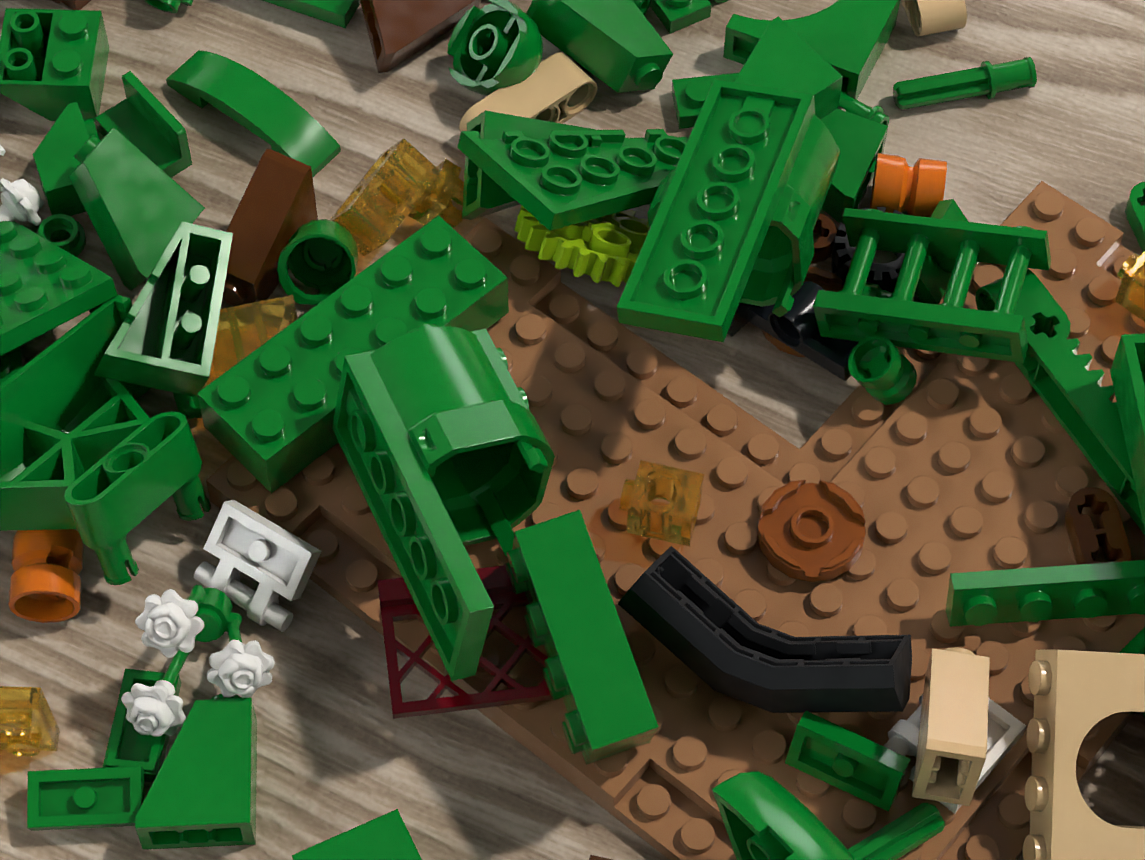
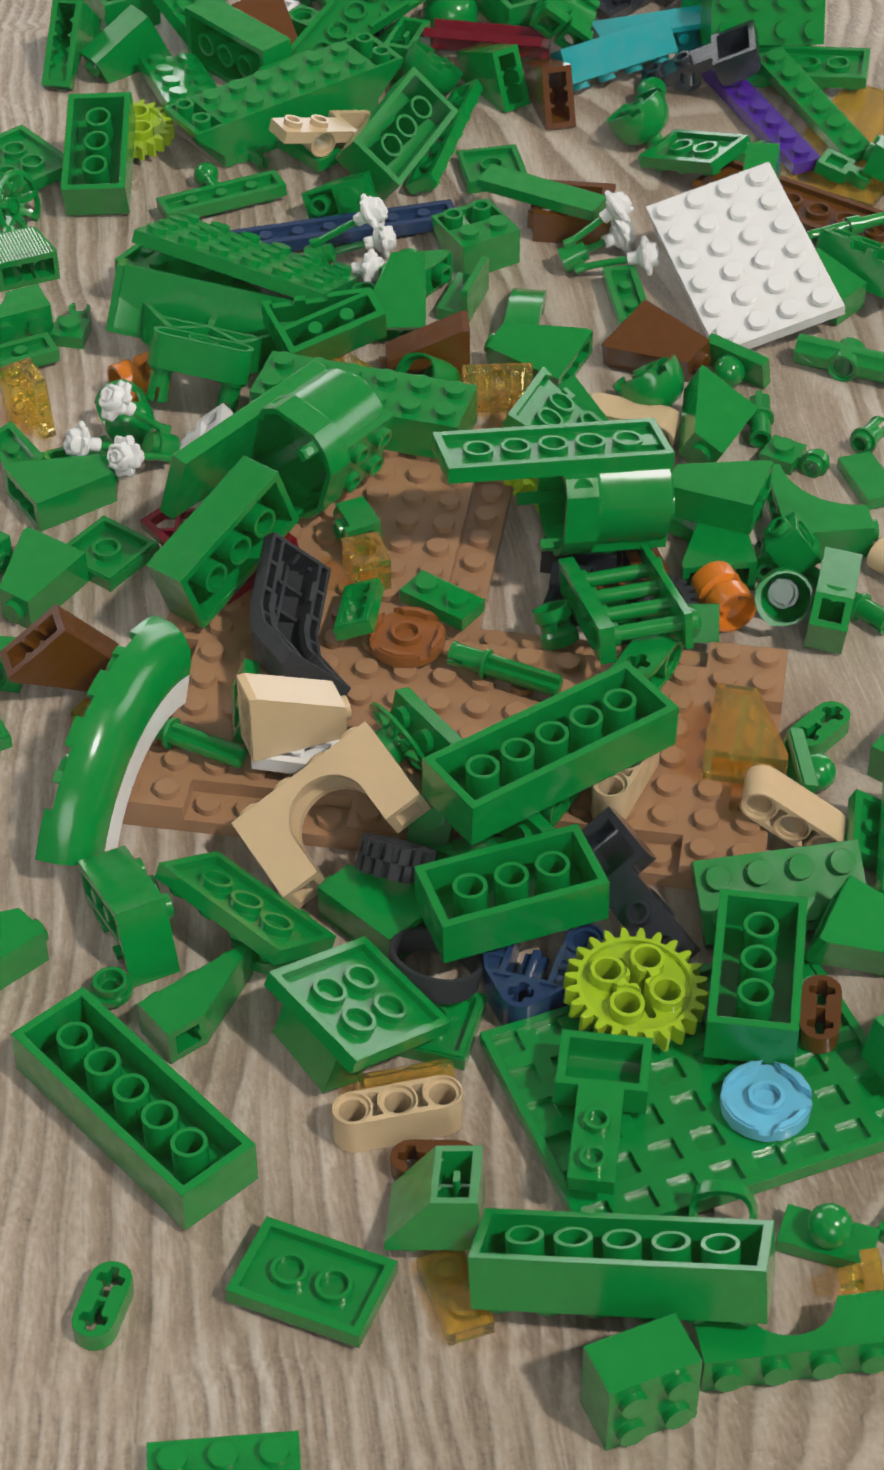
camera: 60 degrees right, 15 degrees down
none -> green tile [67,515,160,592]
none -> green helmet [94,379,155,445]
none -> green brick [332,496,382,561]
none -> green plate [333,577,384,641]
none -> green wheel [369,702,425,773]
none -> green plate [400,570,485,631]
none -> green axle [446,641,563,696]
none -> green slope [484,322,593,386]
none -> green helmet [754,567,814,626]
none -> green brick [764,511,822,574]
none -> green slope [803,547,863,654]

